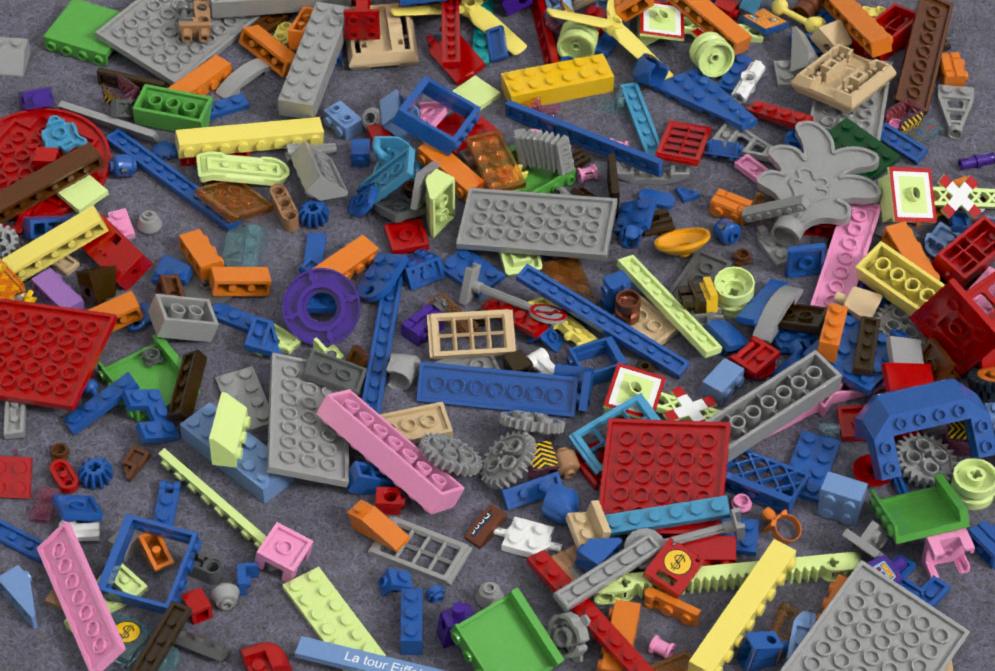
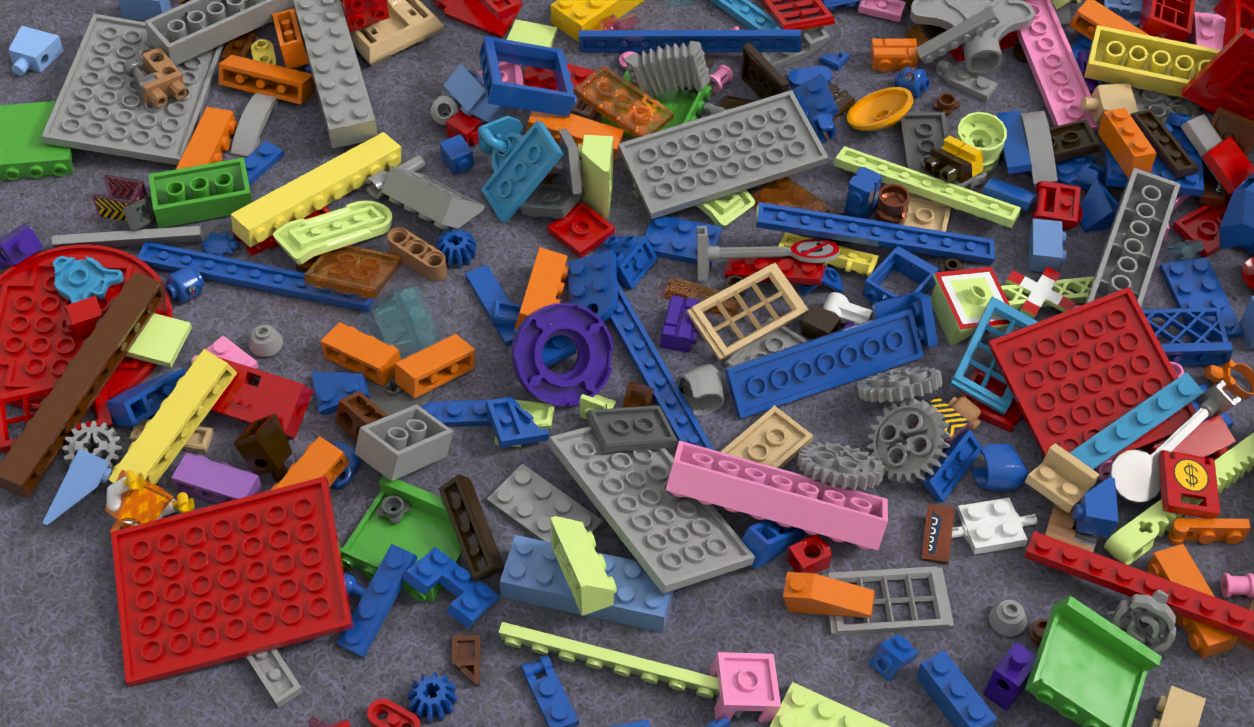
camera: 30 degrees left, 5 degrees up
reddish brown plate [50,443,70,461] -> none
dark brown tile [96,67,166,93] -> none
medium blue brick [323,101,363,141] -> none
blue tile [348,183,378,218] -> none
blue plate [426,585,446,603] -> none
dark grey plate [431,296,451,313] -> none
light grey tile [553,533,662,612] -> none
blue tile [784,243,826,279] -> none

